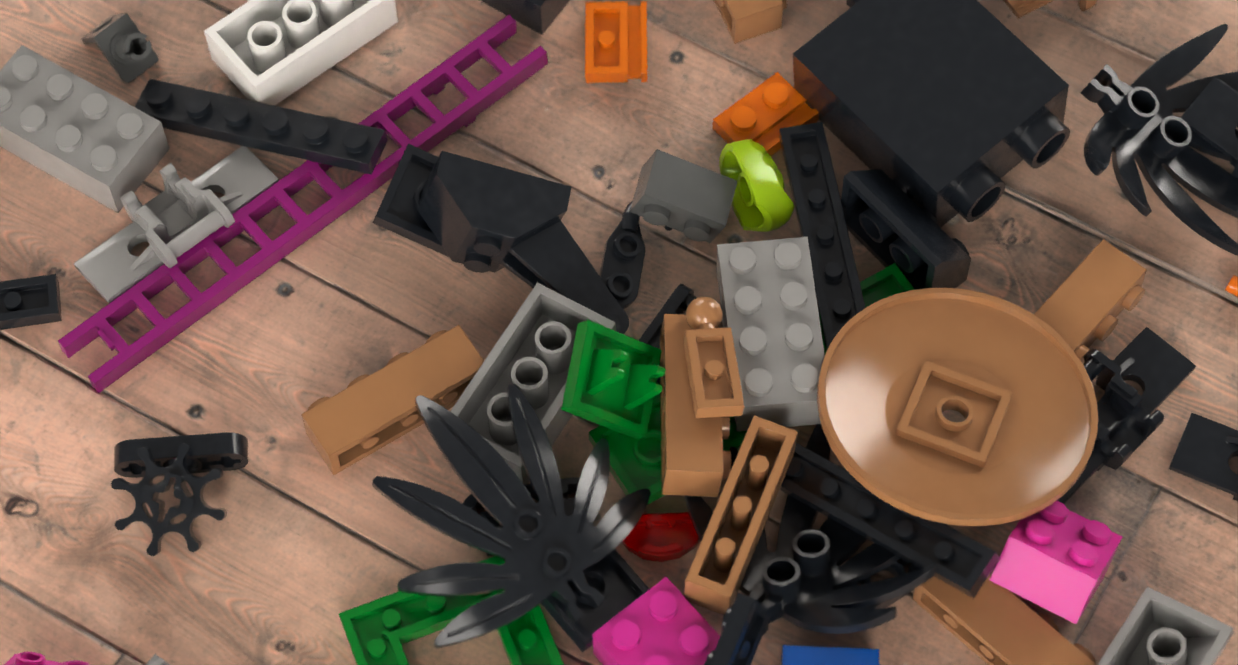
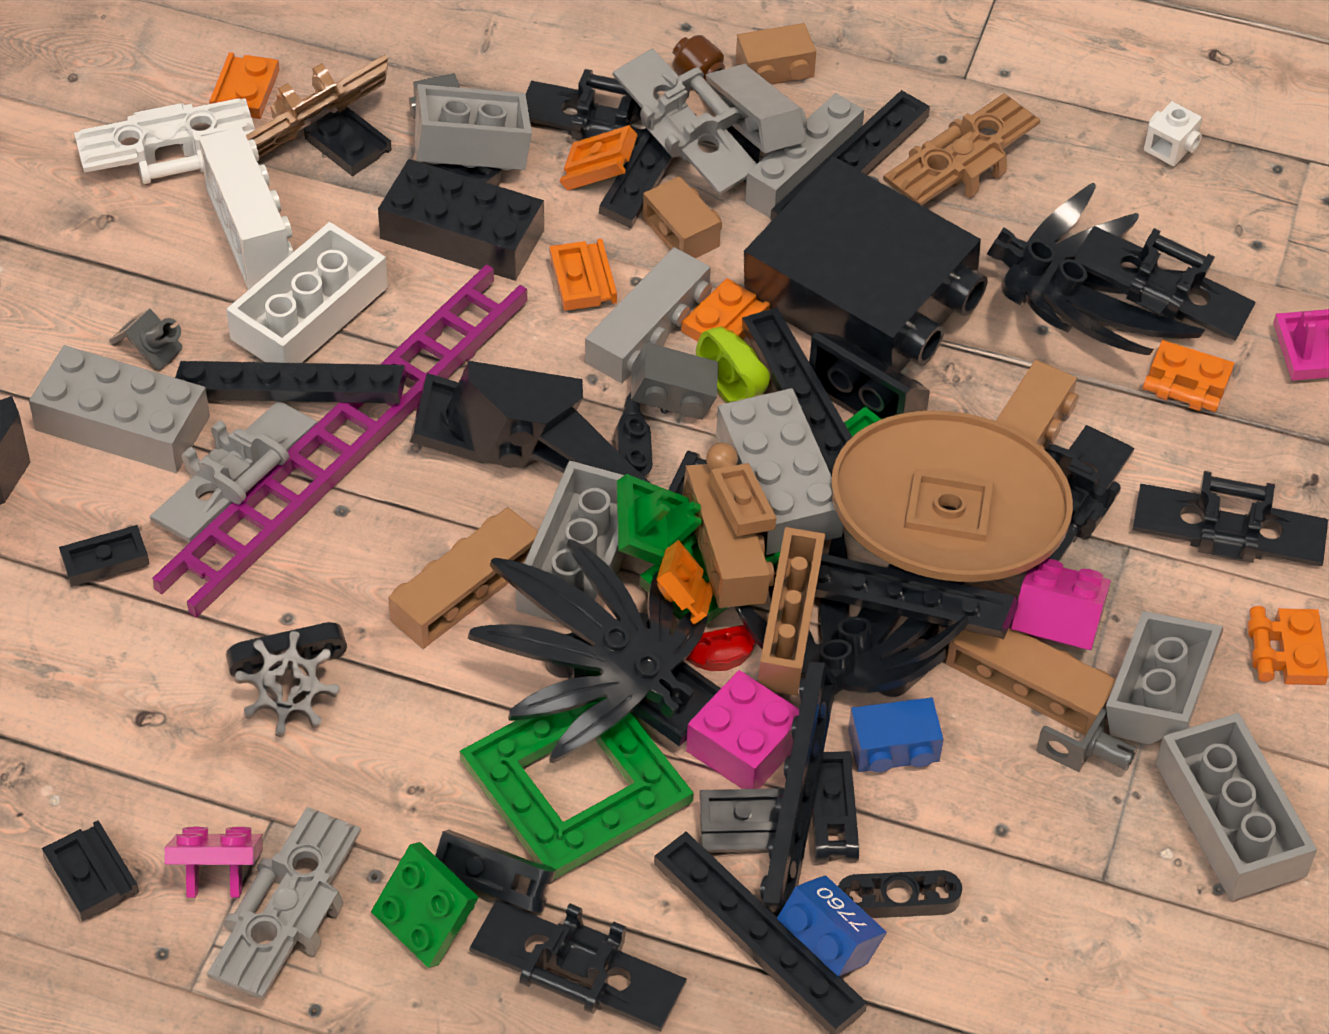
camera: 15 degrees left, 10 degrees down
none -> light grey brick [585,247,712,383]
none -> orange plate [656,540,713,624]

